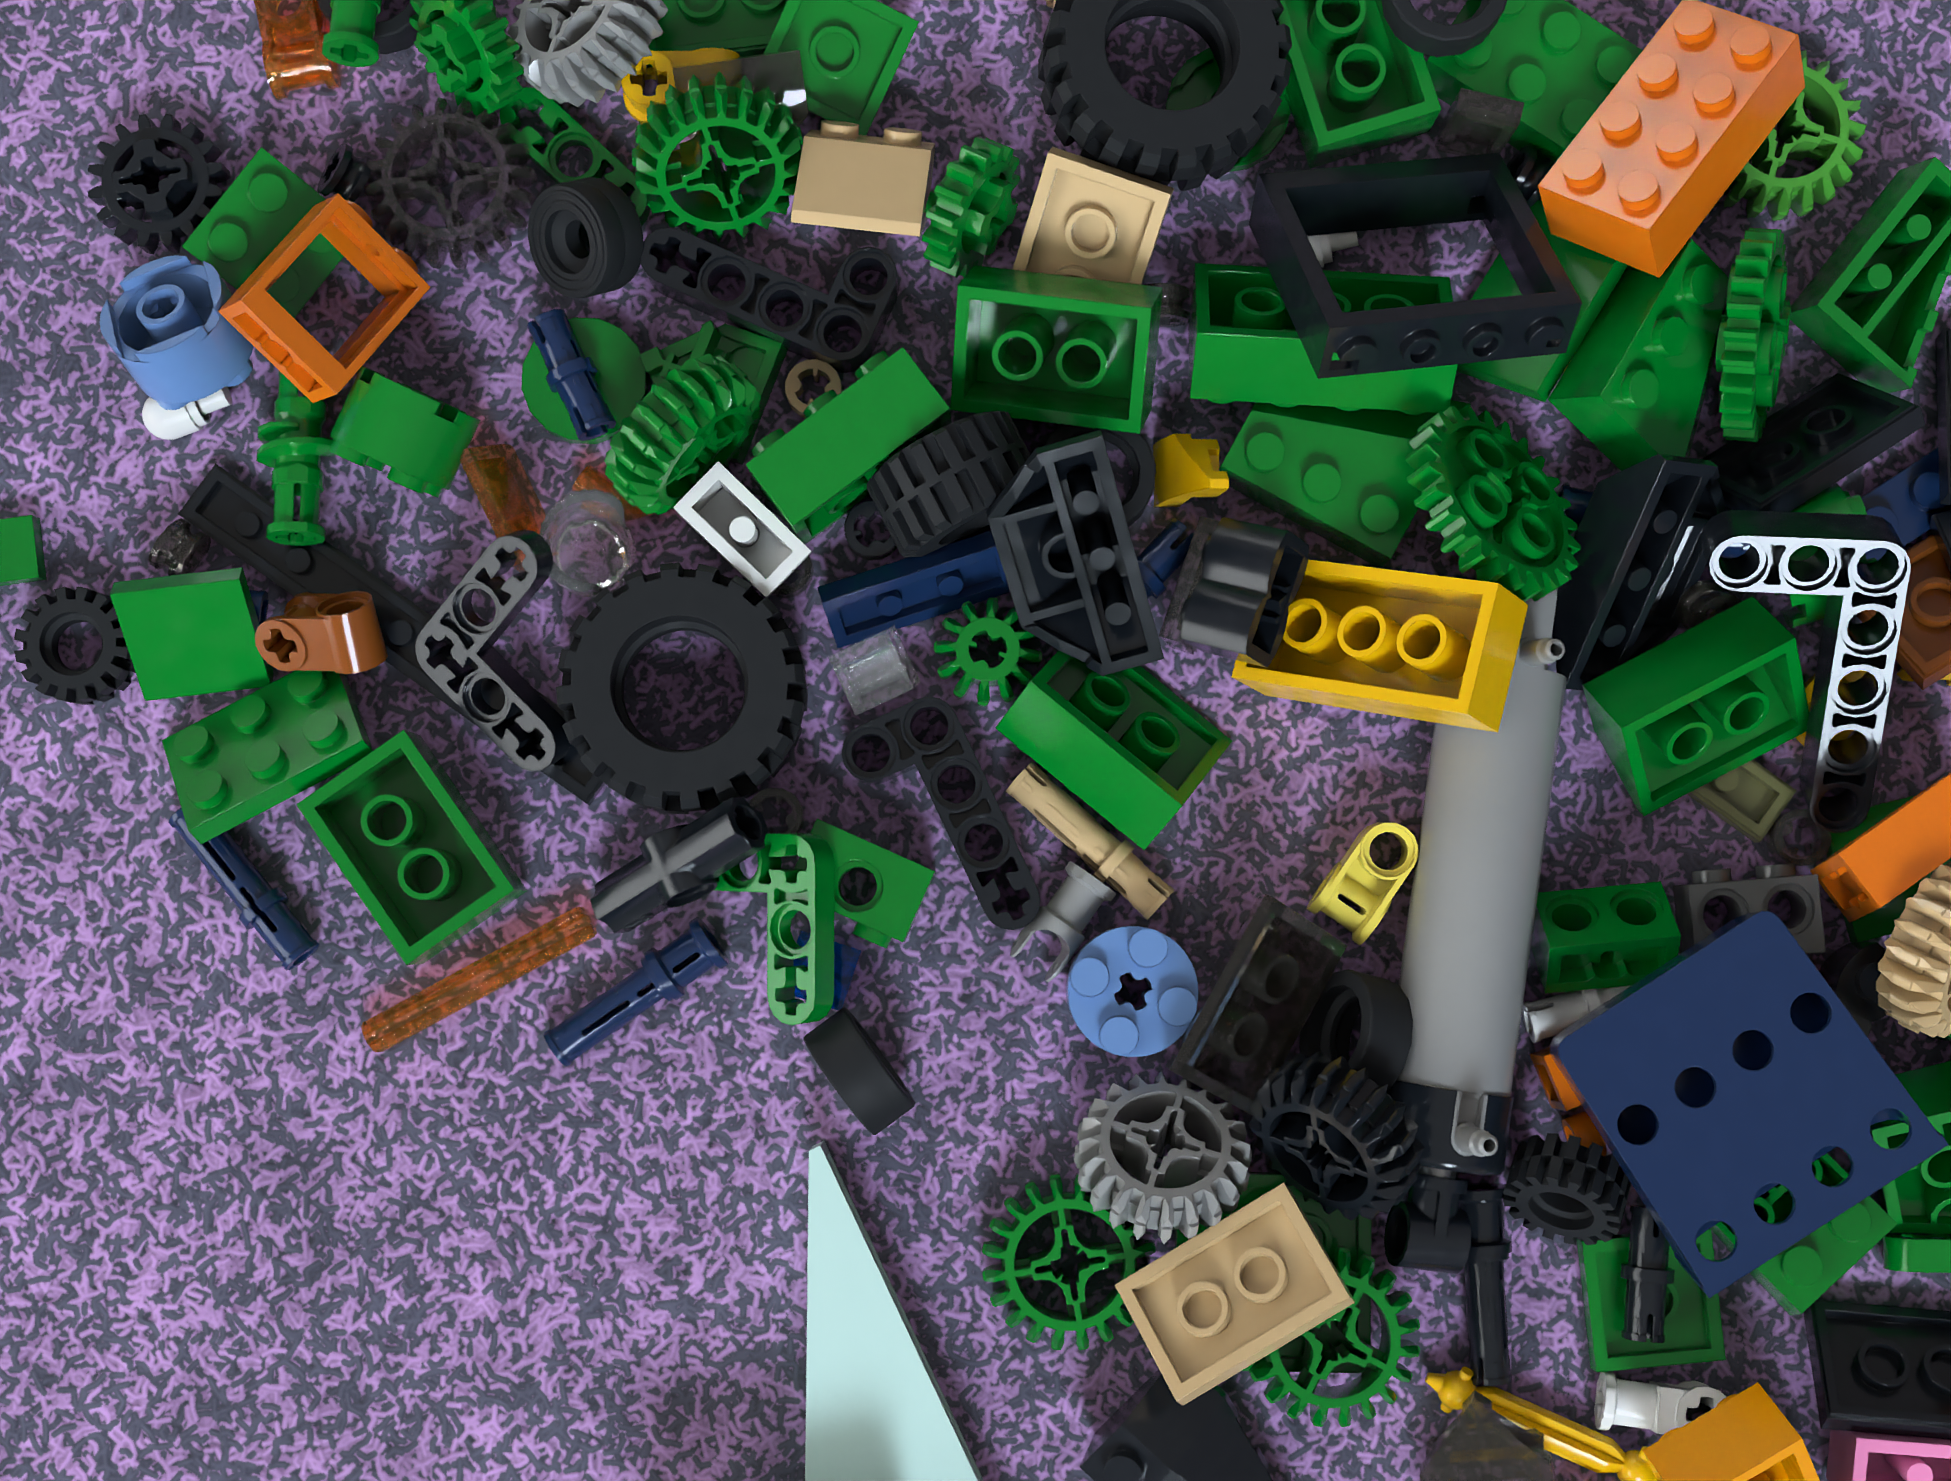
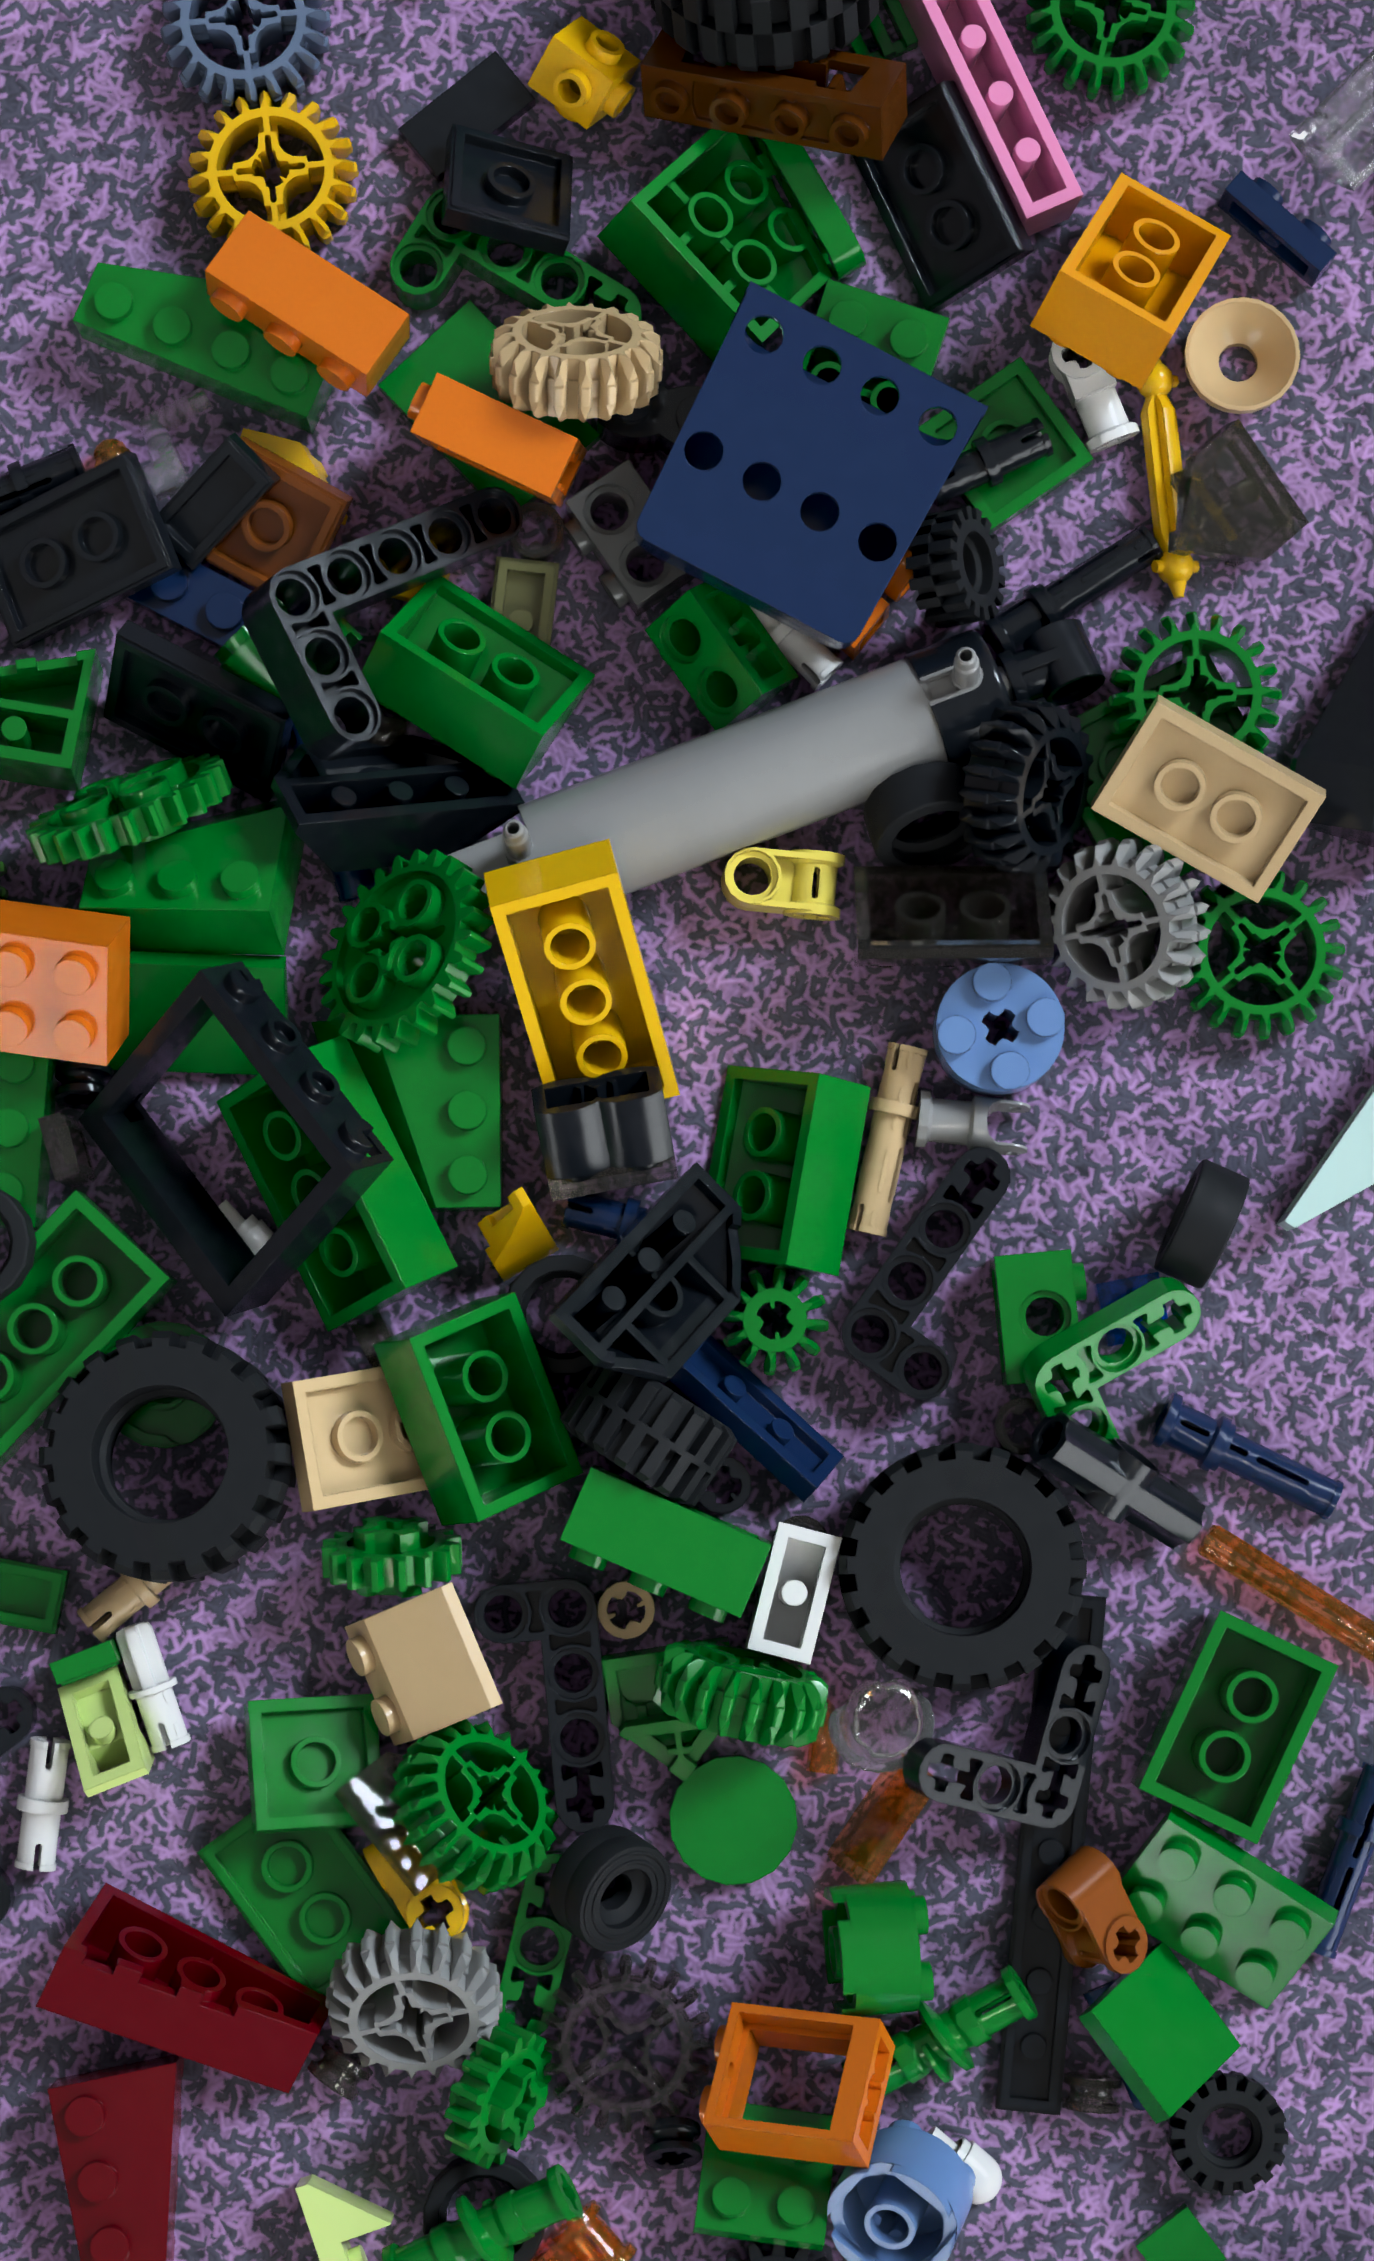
camera: 125 degrees left, 0 degrees up
dark blue pin [527,309,616,441] -> none
clear brick [828,625,921,716] -> none

